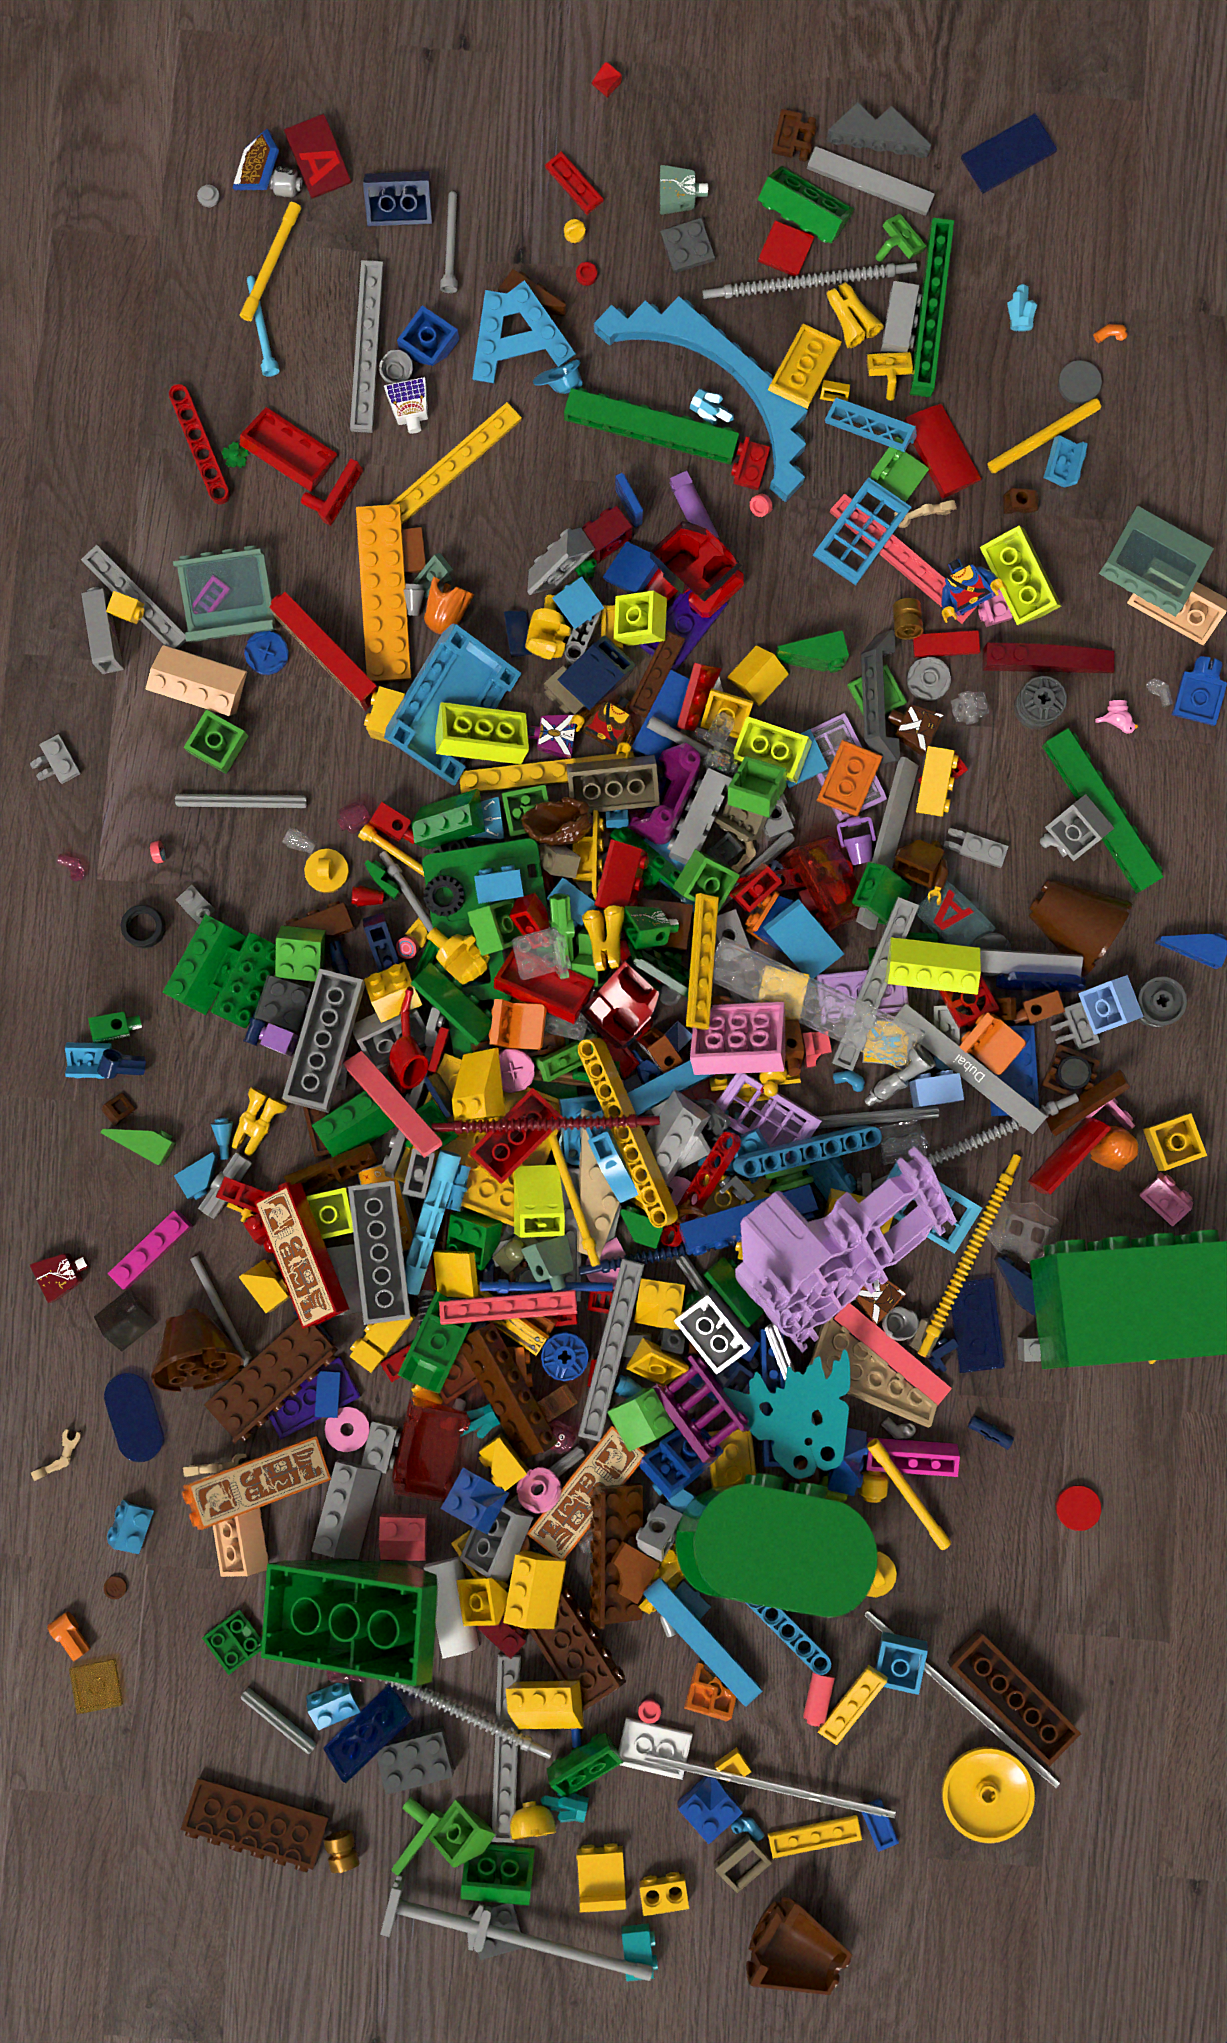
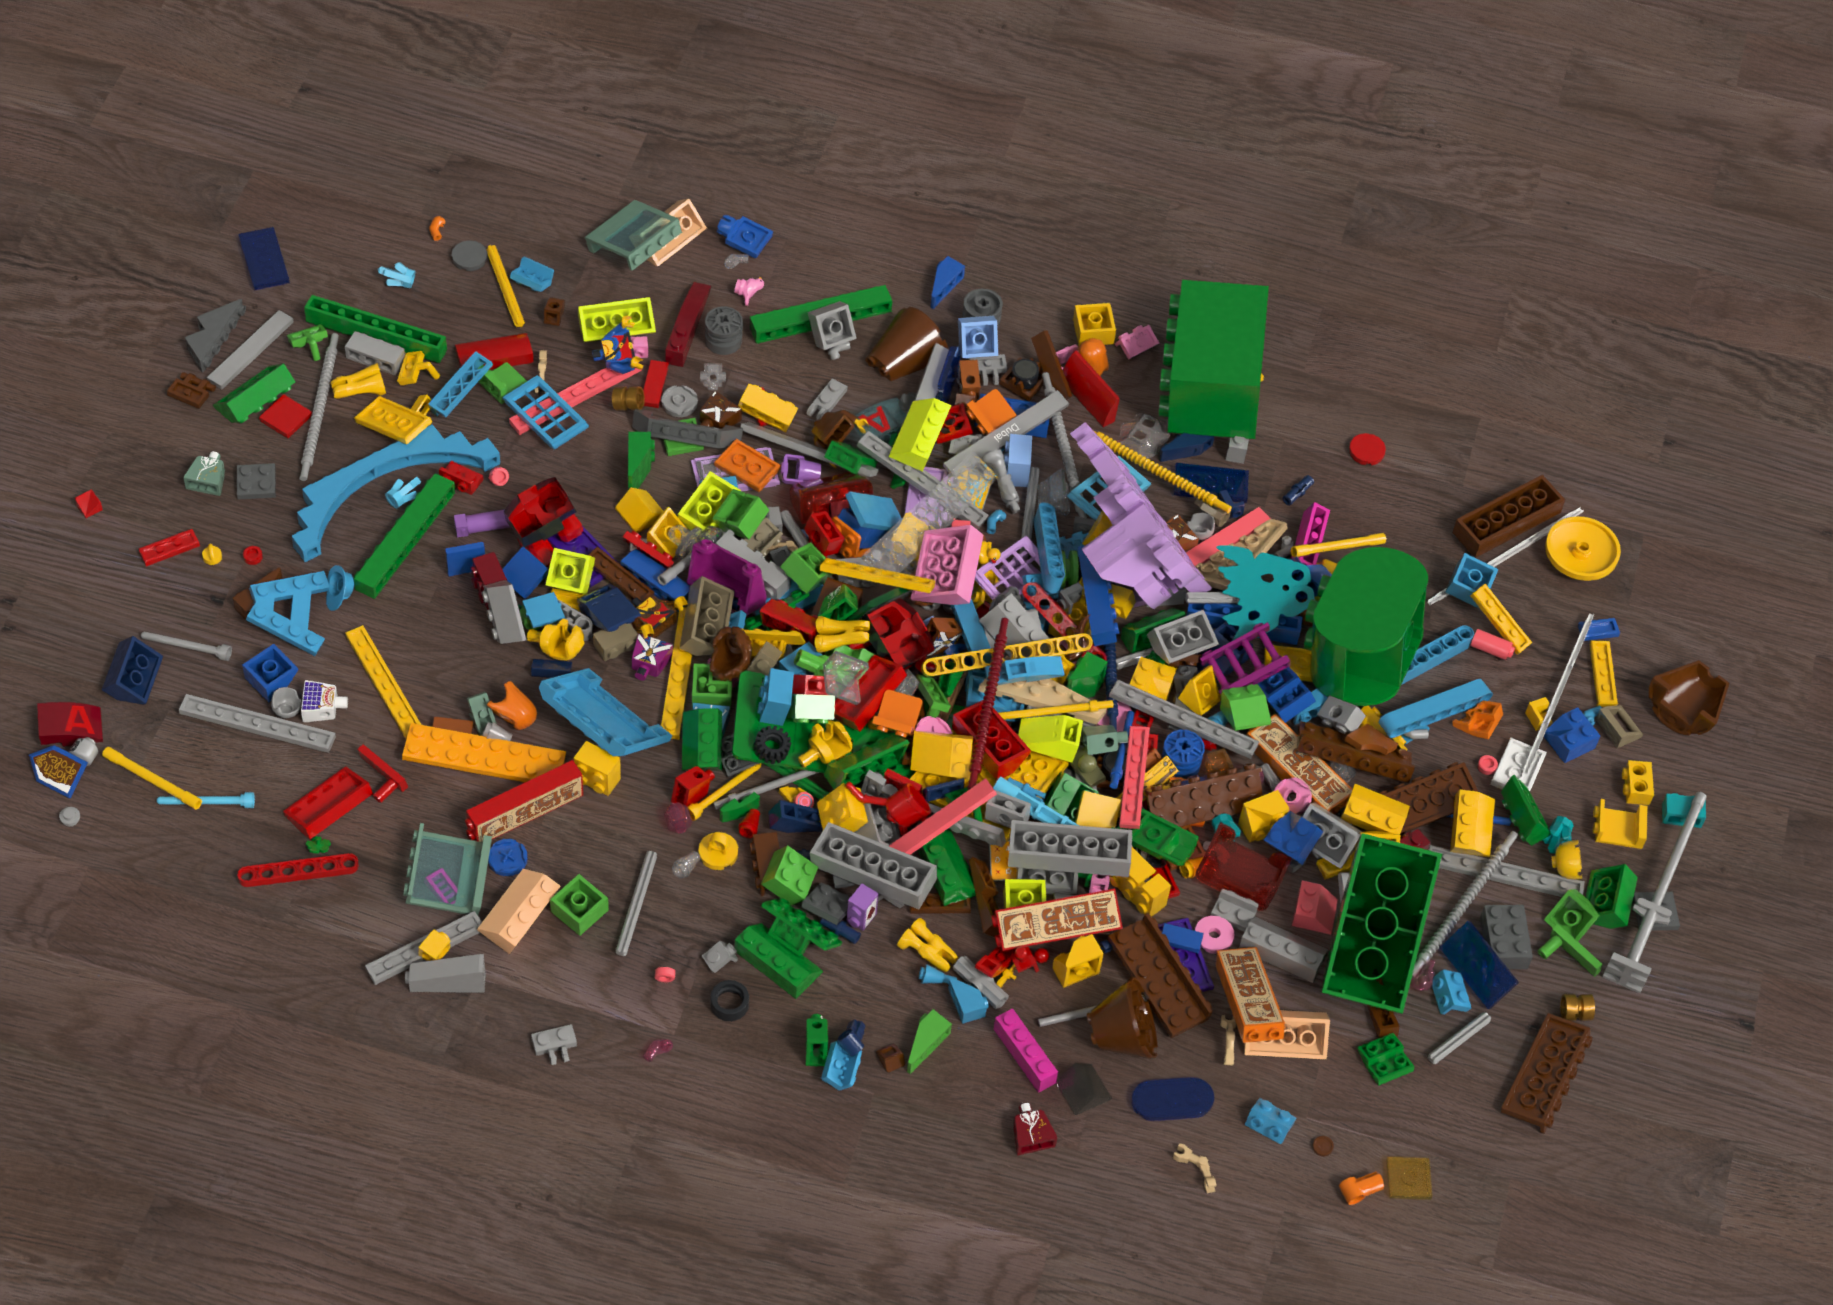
camera: 80 degrees left, 30 degrees down
neon yellow slope [435,702,529,764] -> none

